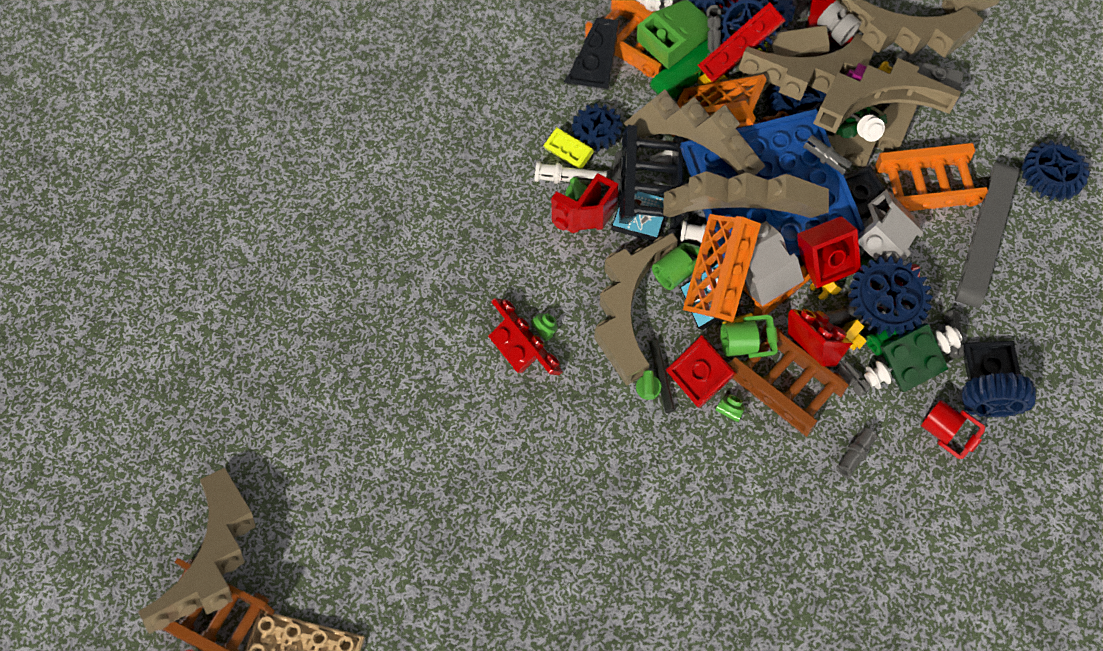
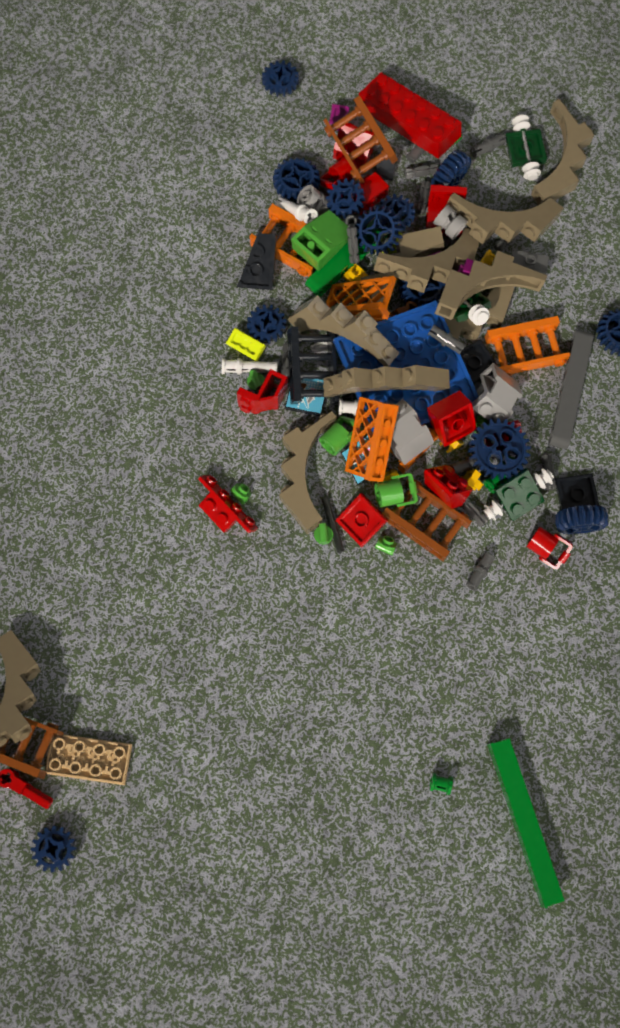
camera: 10 degrees left, 10 degrees up
red tile [698,2,785,83] -> none

